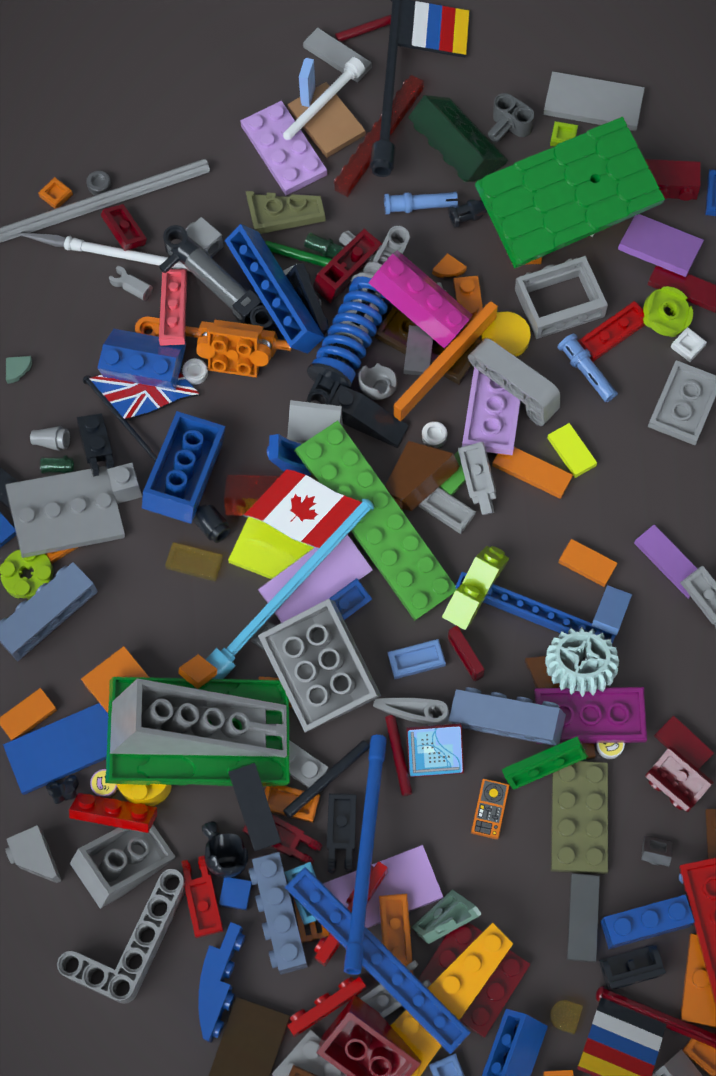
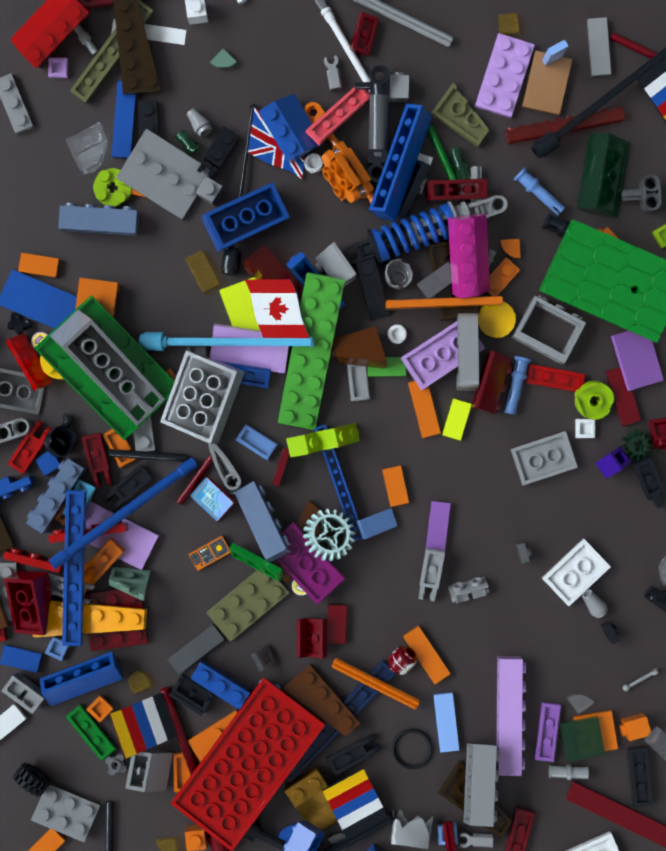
camera: 50 degrees right, 20 degrees up
orange tile [179,654,217,689] -> none
black tile [228,762,281,851] -> none
white piece [283,57,365,140] -> none
light grey hinge [458,442,497,515] -> none
none -> dark red slope [471,351,513,414]
none -> clear yellow tile [498,13,519,35]

